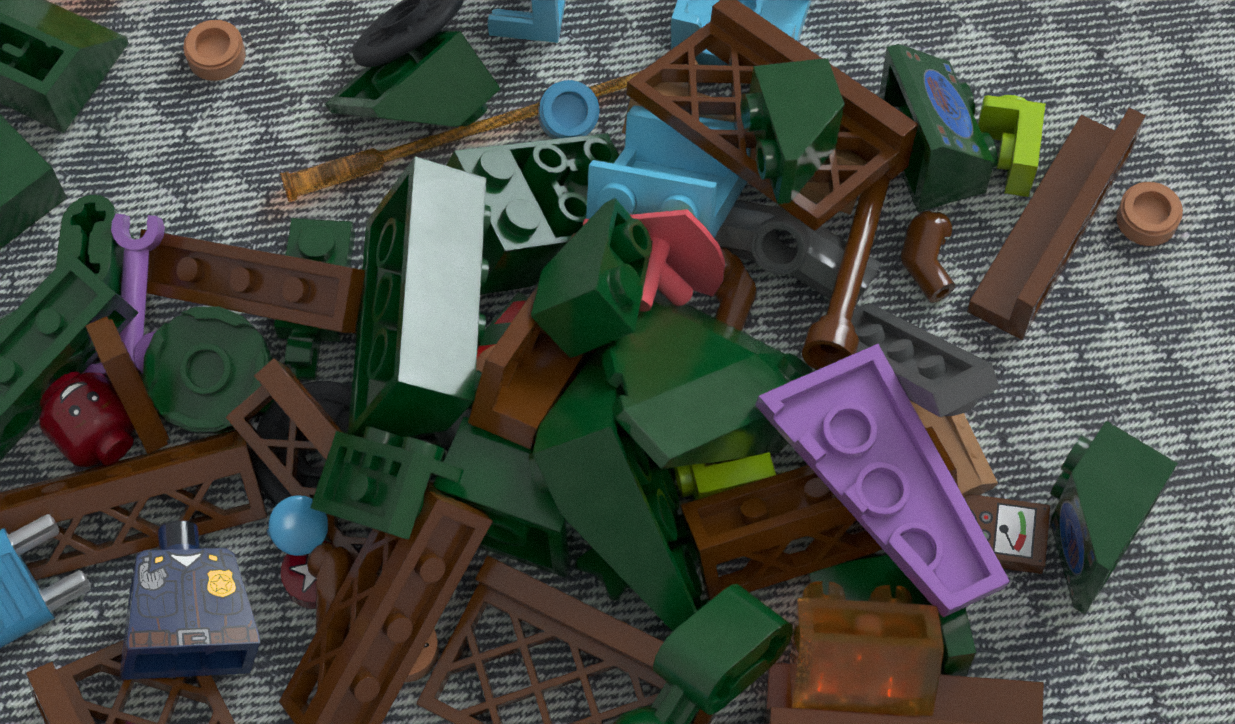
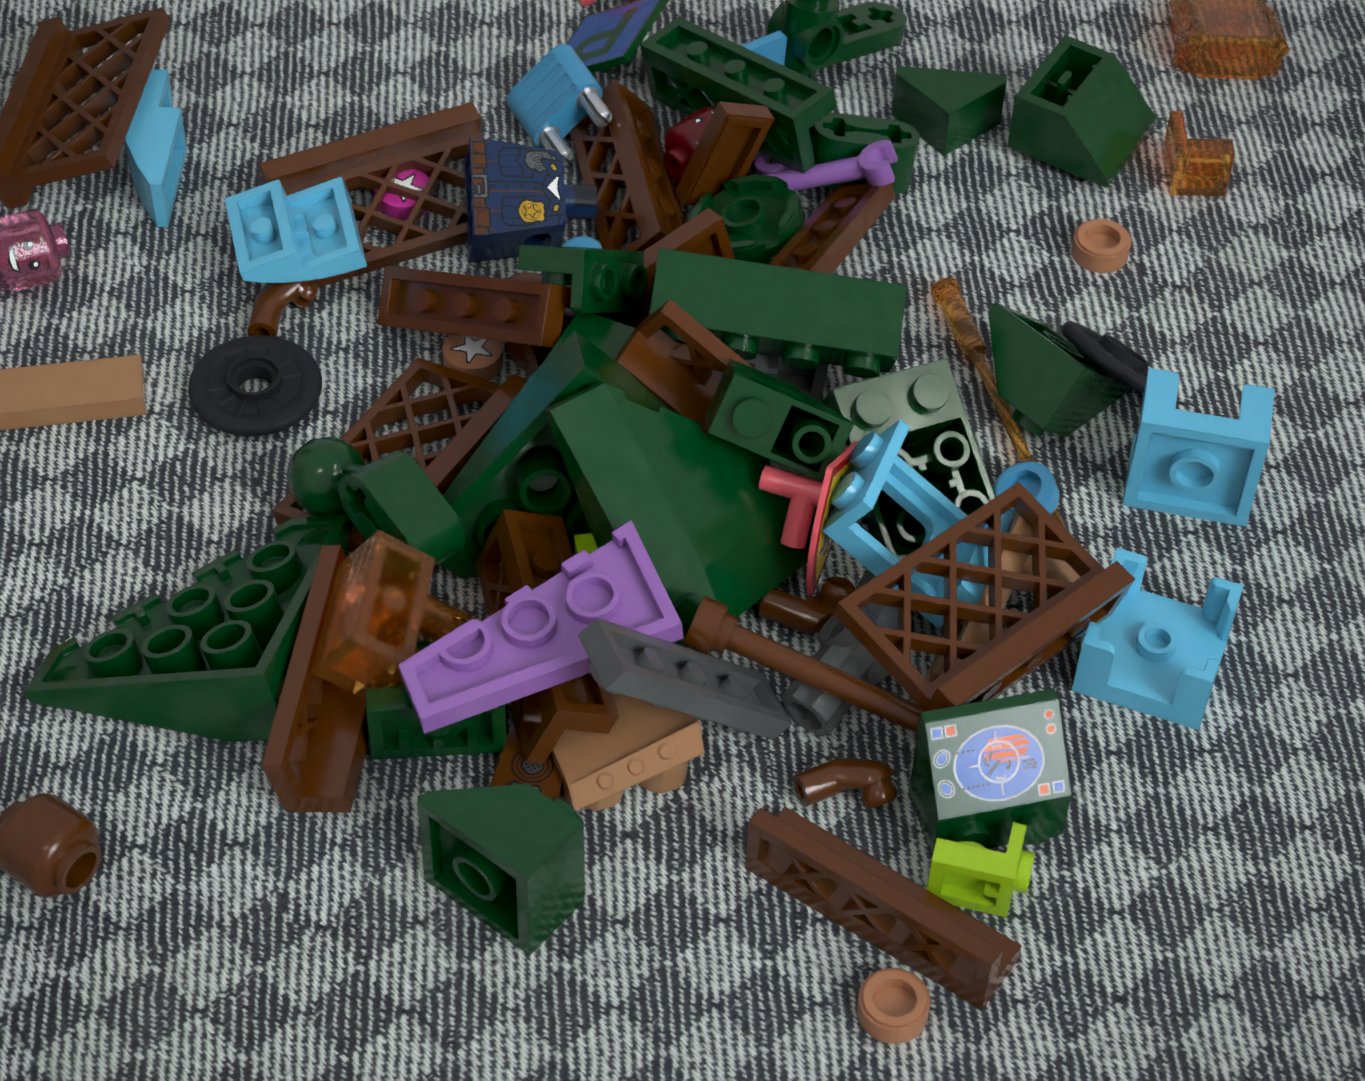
camera: 90 degrees right, 15 degrees down
dark green slope [740,58,845,205] -> none

